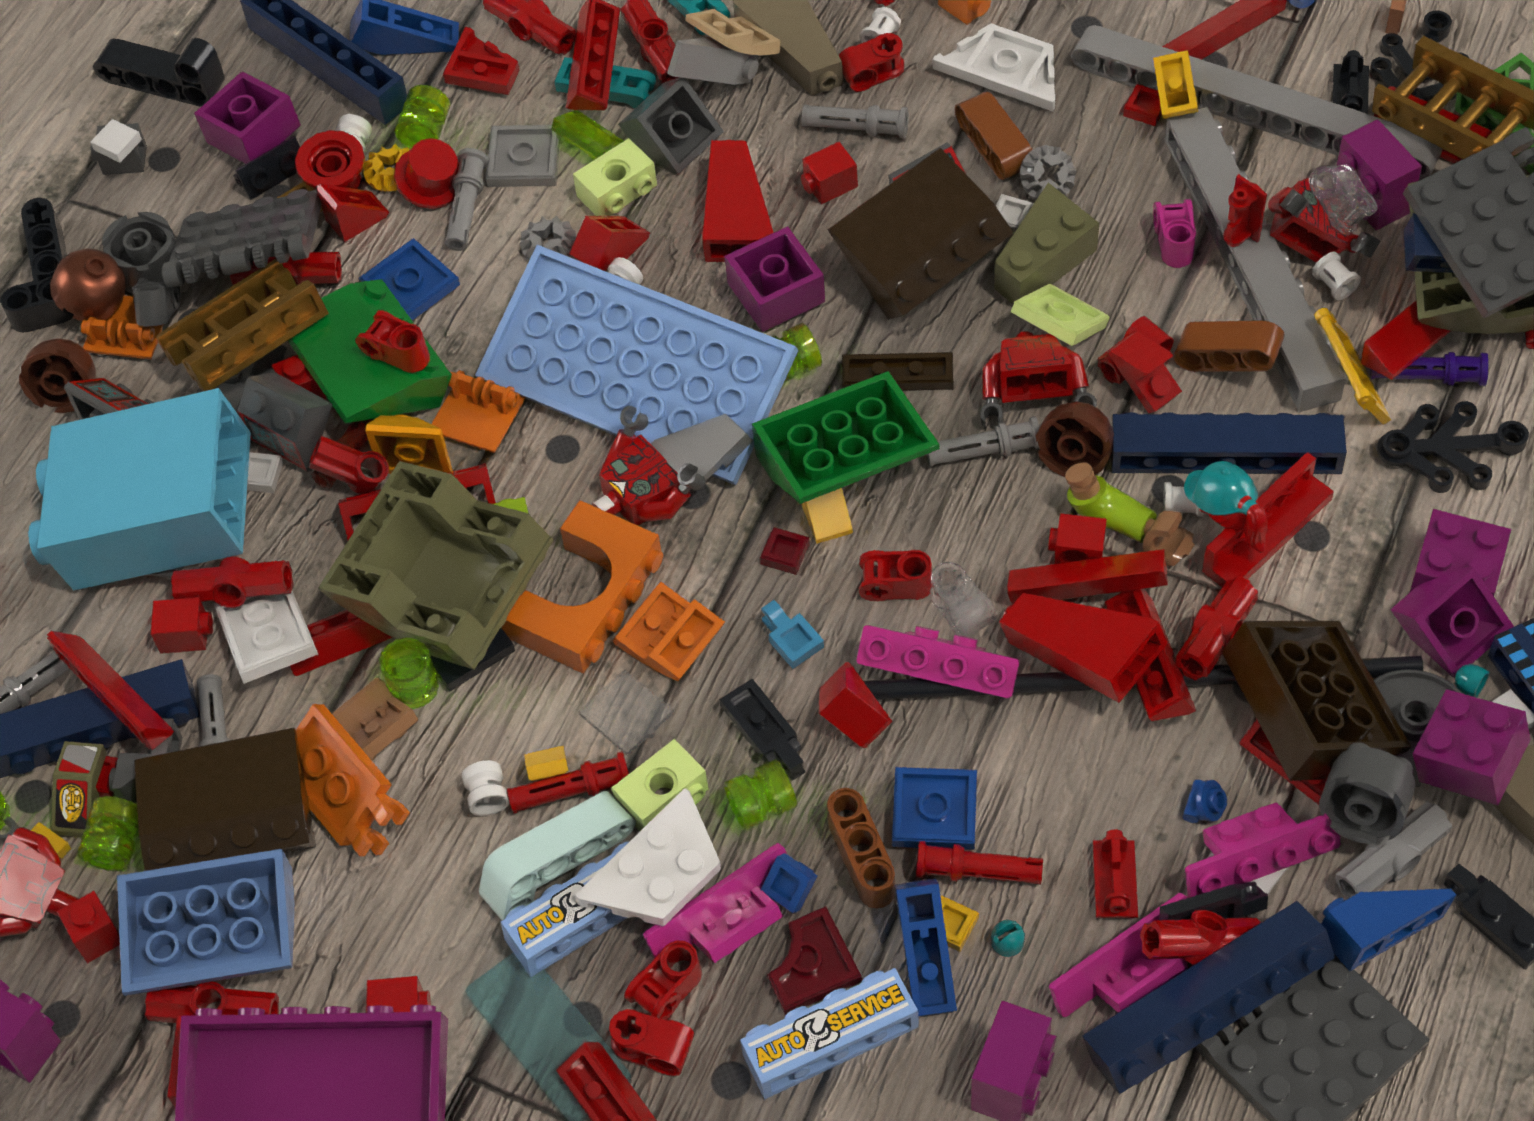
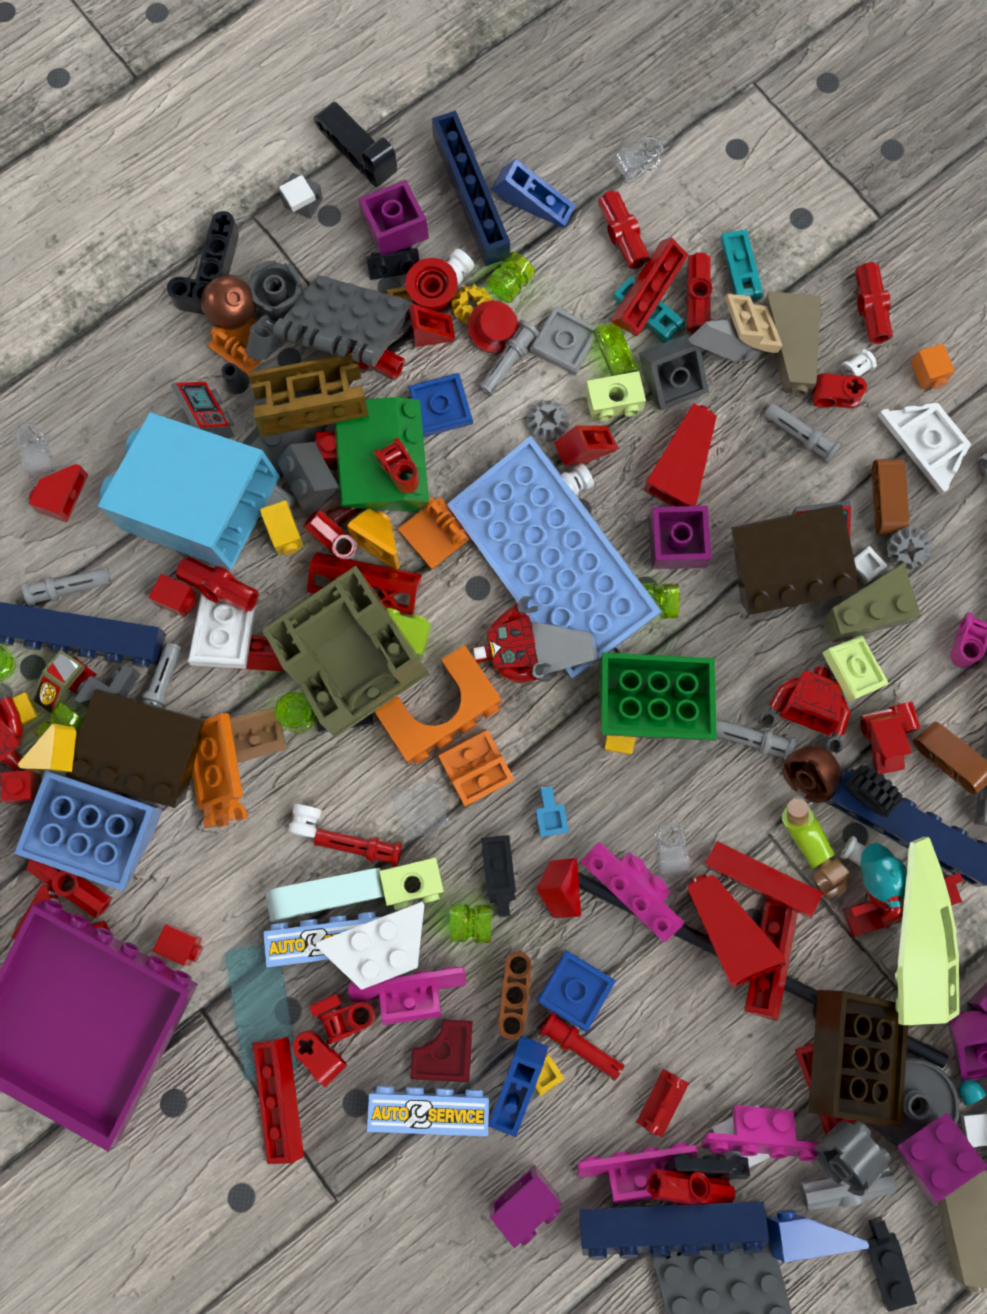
camera: 20 degrees right, 20 degrees up
copper cylinder [19,338,96,413] -> none
red slope [47,631,174,750] -> none
red wing [443,27,520,95] -> none
yellow tile [524,745,569,781] -> none
dark red tile [760,527,810,575] -> none
blue tile [761,853,818,913] -> none
red brick [801,142,858,205] -> none
dark brown tile [842,352,954,391] -> none
red piece [859,550,934,602] -> none
teal hinge [991,919,1025,957] -> none
red brick [1048,513,1107,564] -> none
red piece [1176,576,1258,680] -> none
blue plate [1182,780,1227,823] -> none
none -> yellow slope [18,724,76,772]
none -> black cone [222,363,250,394]
none -> yellow slope [260,500,304,556]
none -> red tile [309,993,343,1017]
none -> black tyre [845,765,903,818]
none -> yellowish green wedge [895,837,959,1025]

